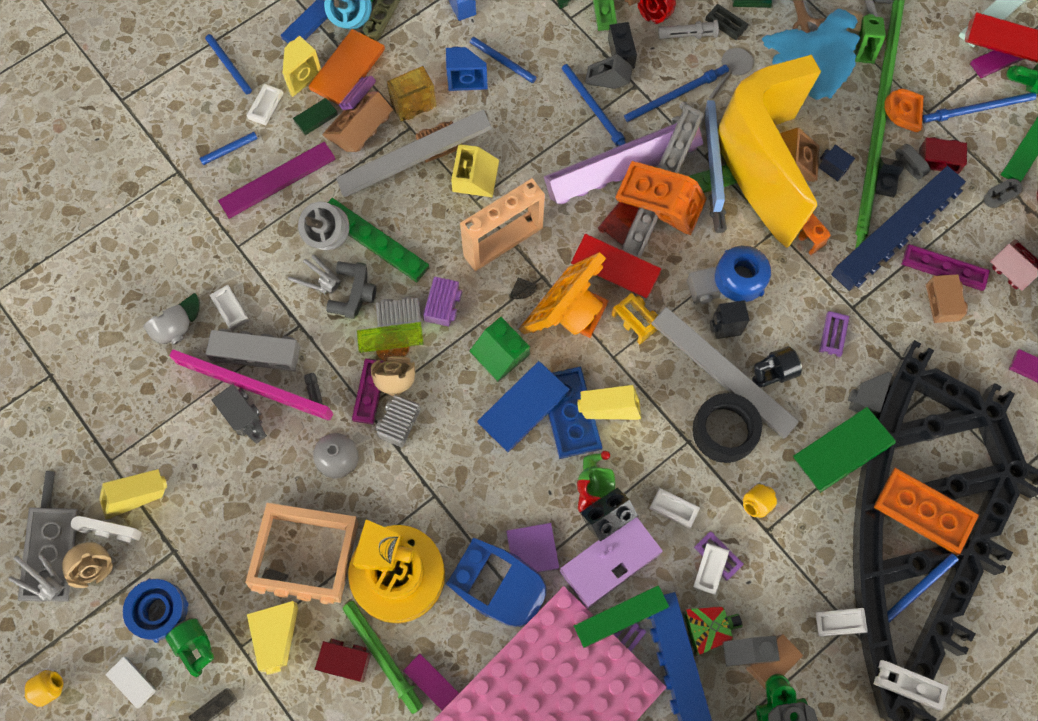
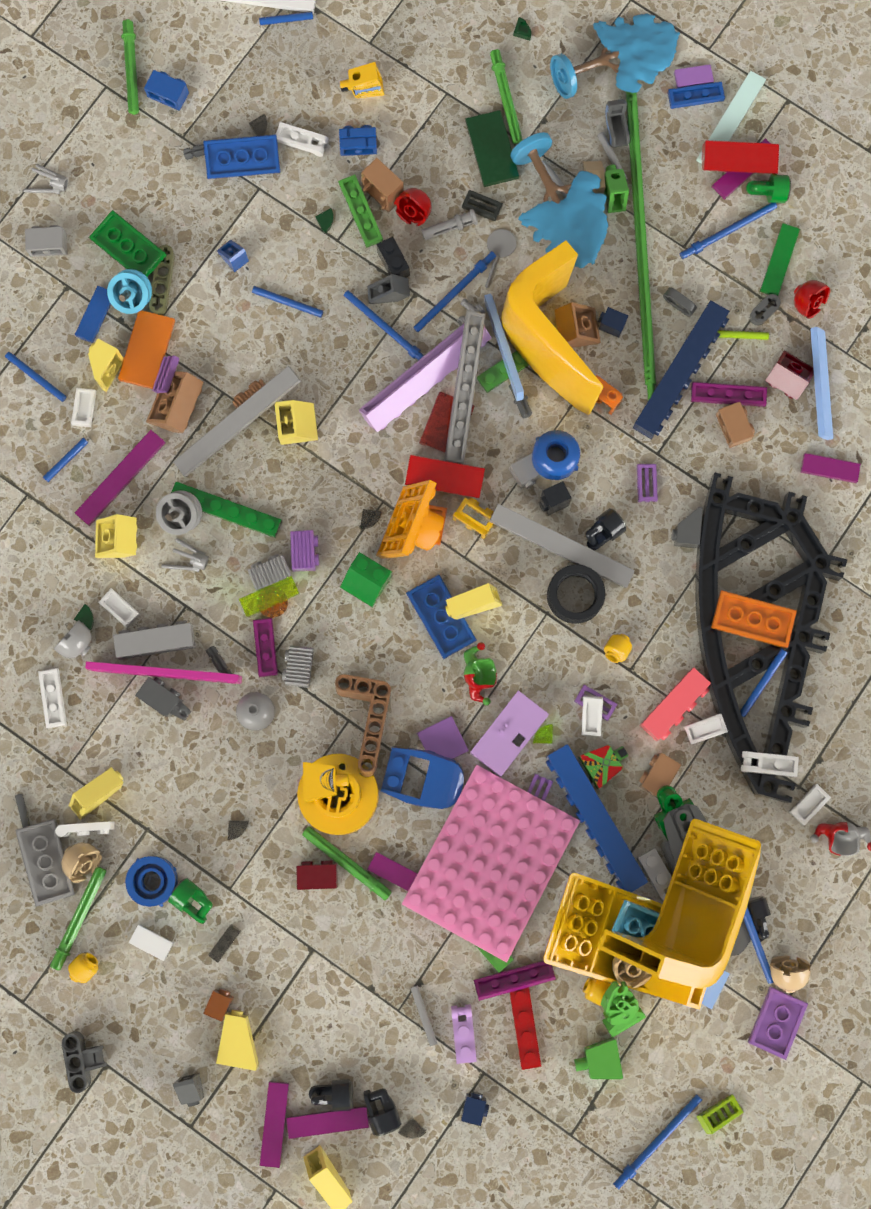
camera: 15 degrees left, 10 degrees up
light grey plant [8,554,64,601] -> none
light nougat window [245,503,359,605] -> none
light yellow slope [247,601,298,675] -> none
dark green tile [293,98,338,136] -> none
dark grey connector [326,261,377,319] -> none
tan cylinder [371,356,415,396] -> none
clear yellow brick [386,66,436,122] -> none
blue slope [446,46,488,91] -> none
light nougat window [460,178,545,271] -> none
blue tile [477,361,570,453] -> none
green tile [574,585,669,648] -> none
black brick [580,487,638,542] -> none
orange bracket [615,161,707,235] -> none
white tile [649,488,700,529] -> none
dark grey slope [723,636,780,667] -> none
green tile [793,407,896,493] -> none
black slope [875,157,904,198] -> none
orange tile [885,88,924,133] -> none
dark red brick [919,137,967,174] -> none
none -> white tile [38,668,67,729]
none -> bright green axle [50,867,106,971]
none -> light yellow slope [95,514,137,558]
none -> medium nougat beam [335,674,391,777]
none -> clear neon green tile [533,724,553,744]
none -> coral brick [639,668,711,741]
none -> lime bar [718,330,769,340]

